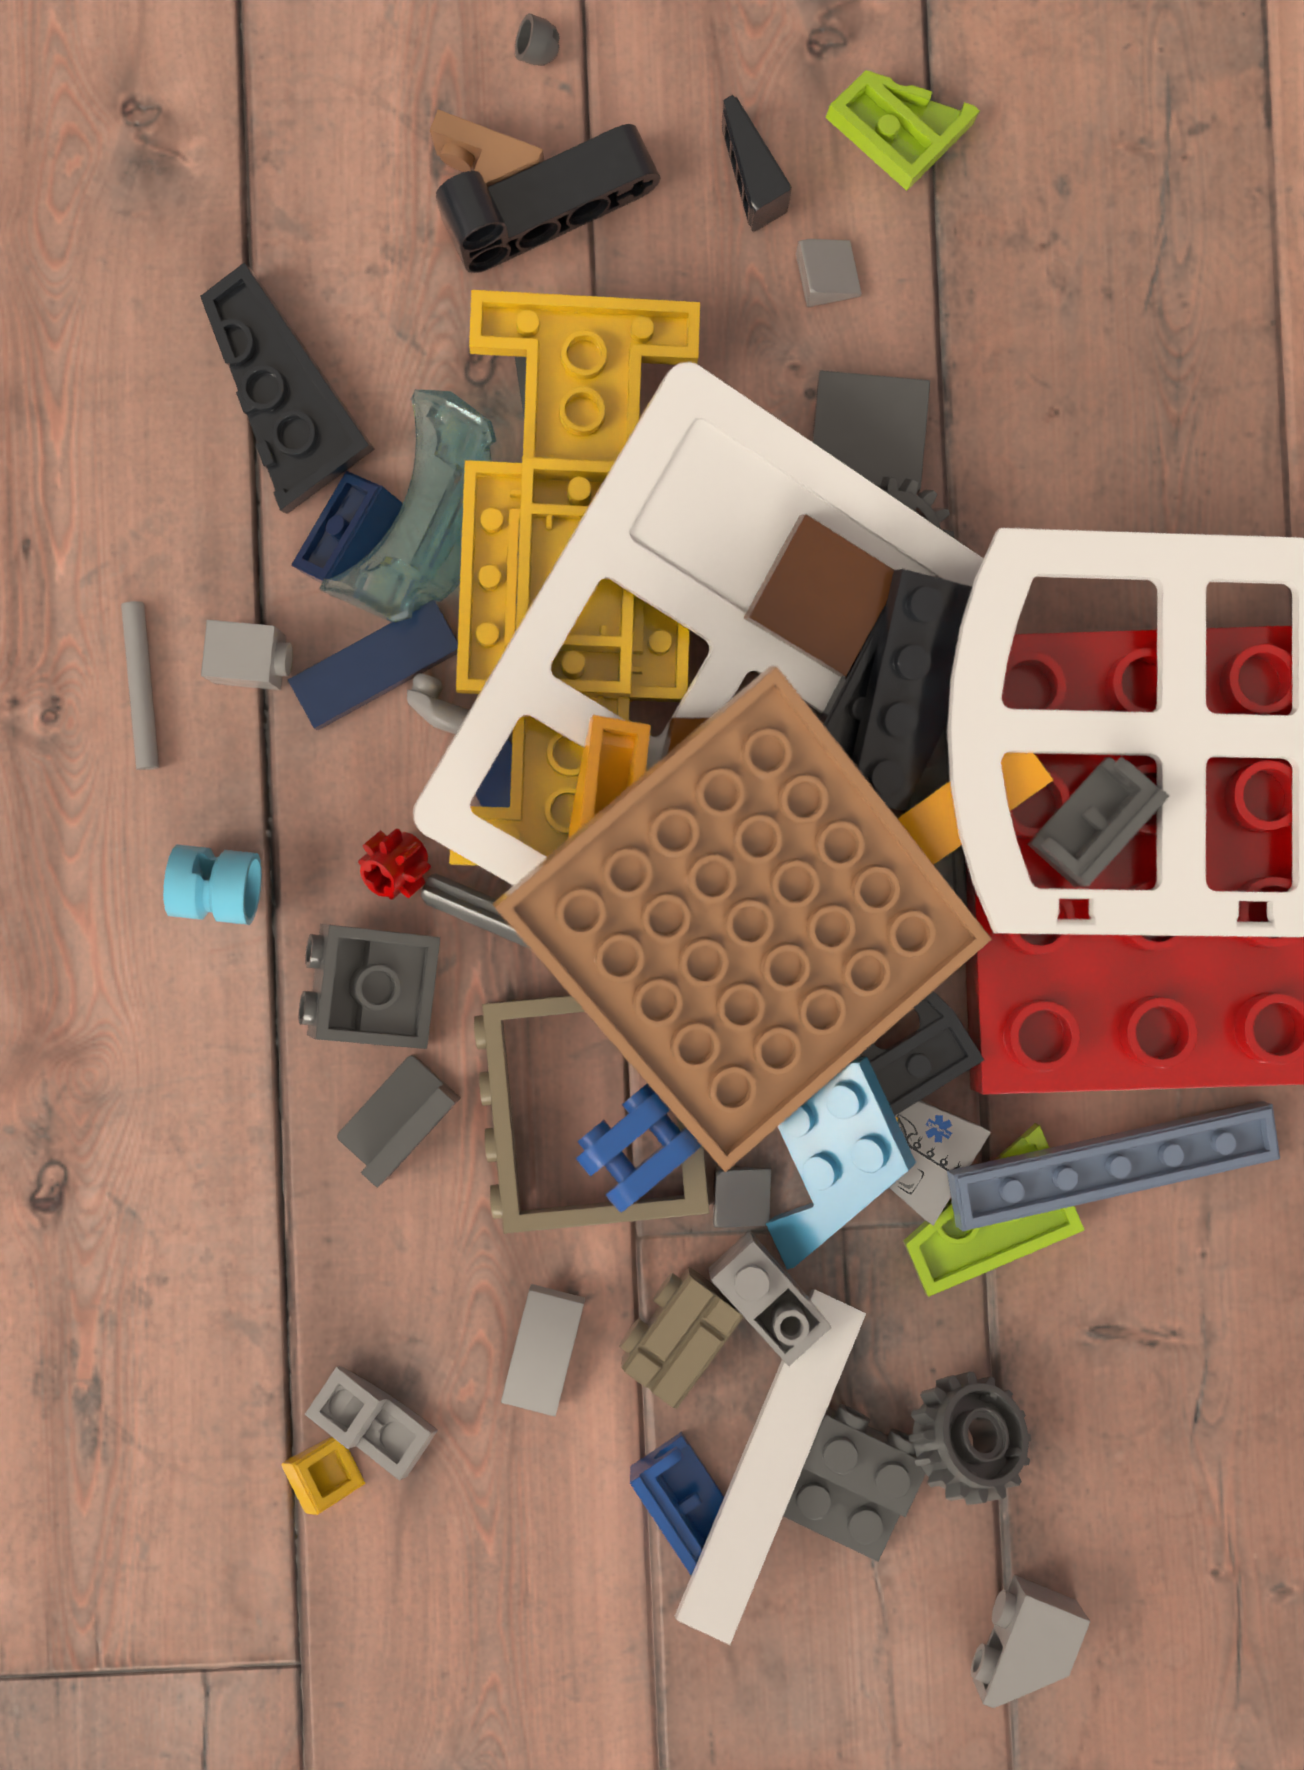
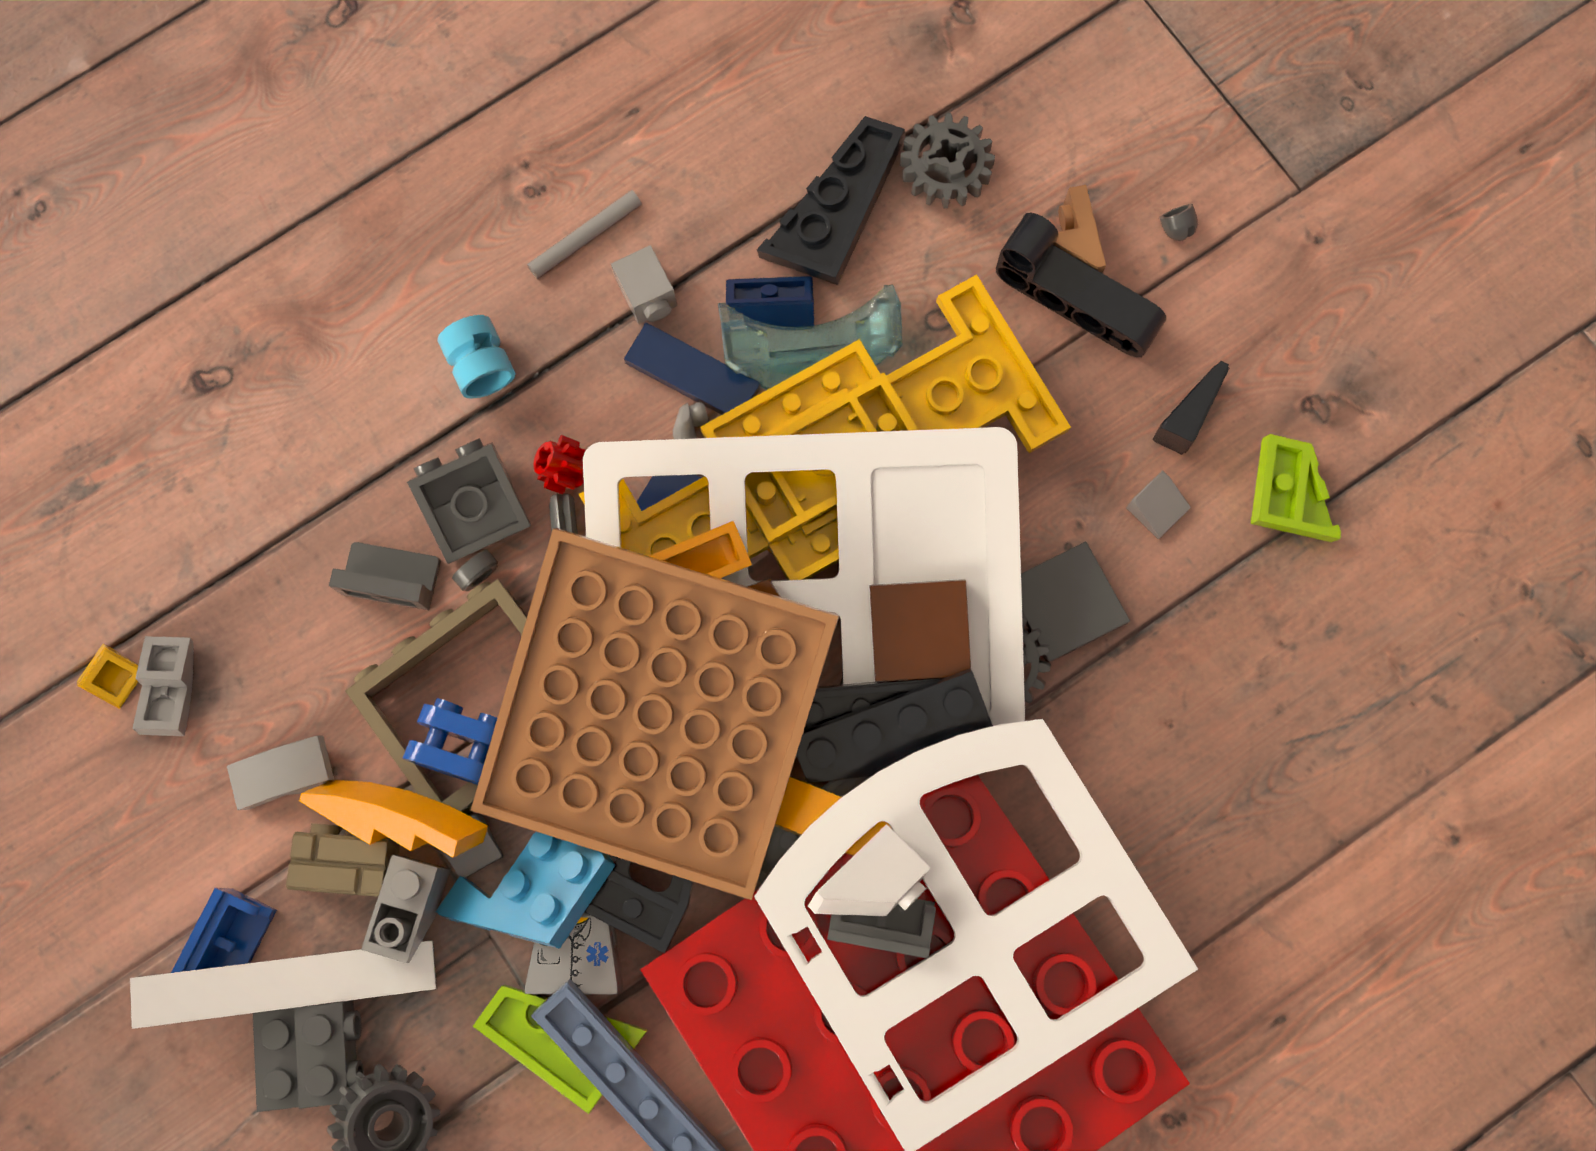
camera: 60 degrees right, 10 degrees down
none -> light orange slope [299,780,488,858]
none -> dark grey tile [452,550,498,591]
none -> white slope [808,824,931,916]
none -> dark grey gear [900,113,995,209]

